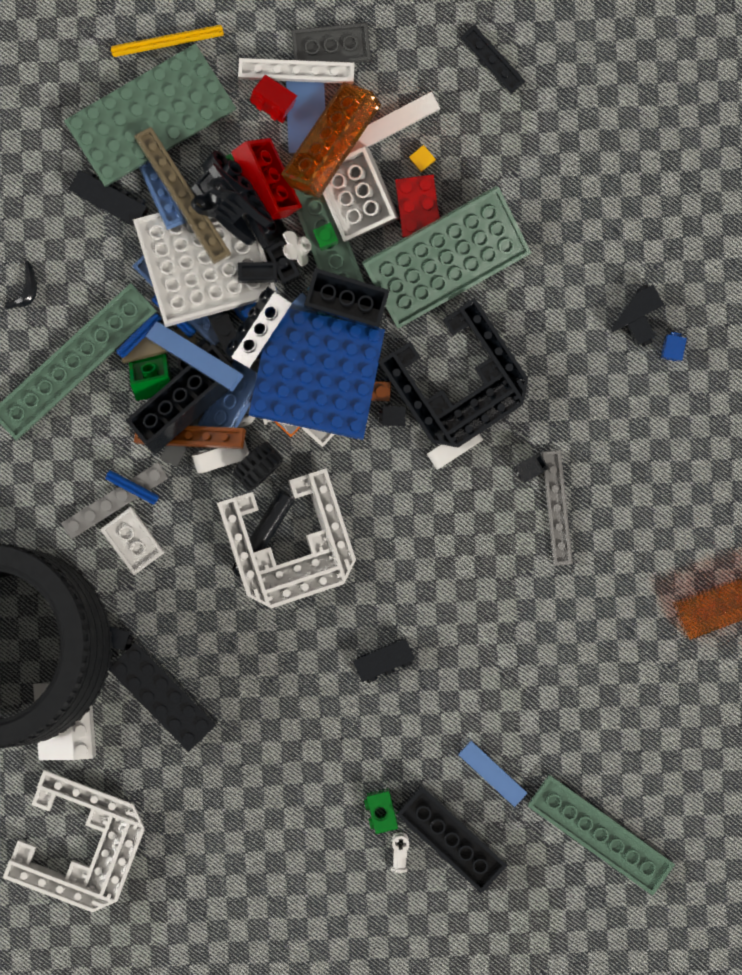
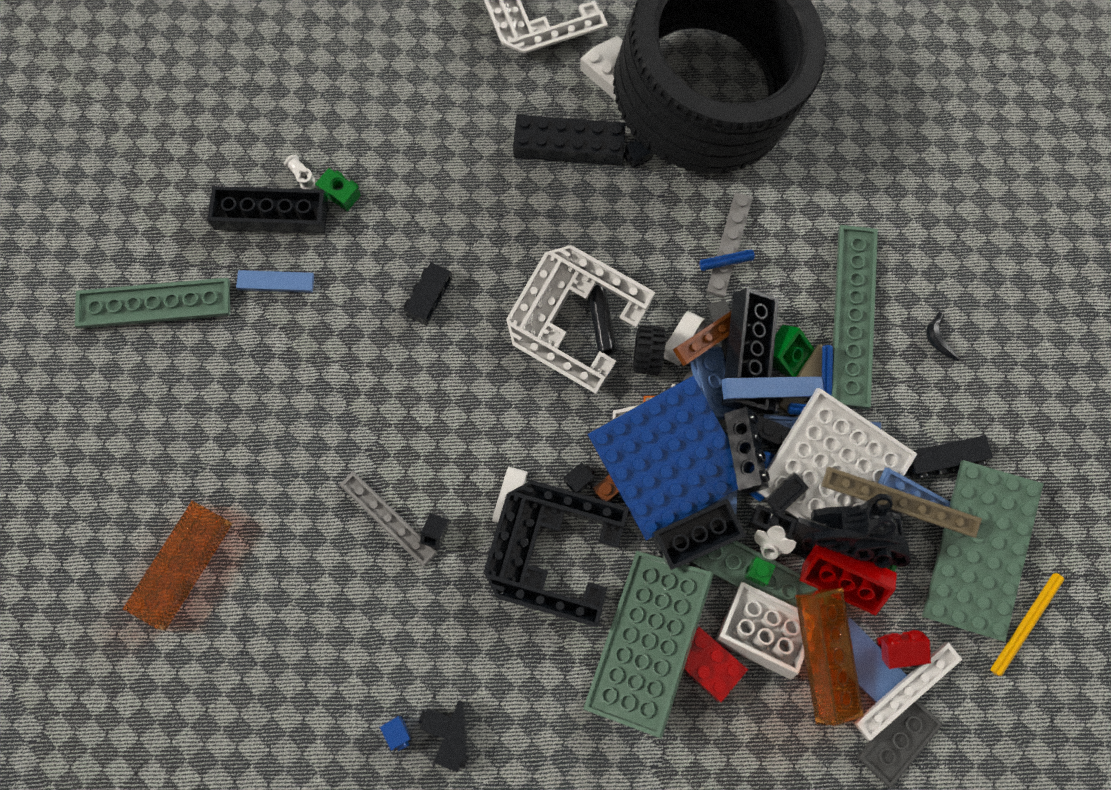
camera: 135 degrees right, 15 degrees down
white tile [100,507,165,575] -> none
white tile [330,92,440,159] -> none
yellow tile [409,145,436,173] -> none

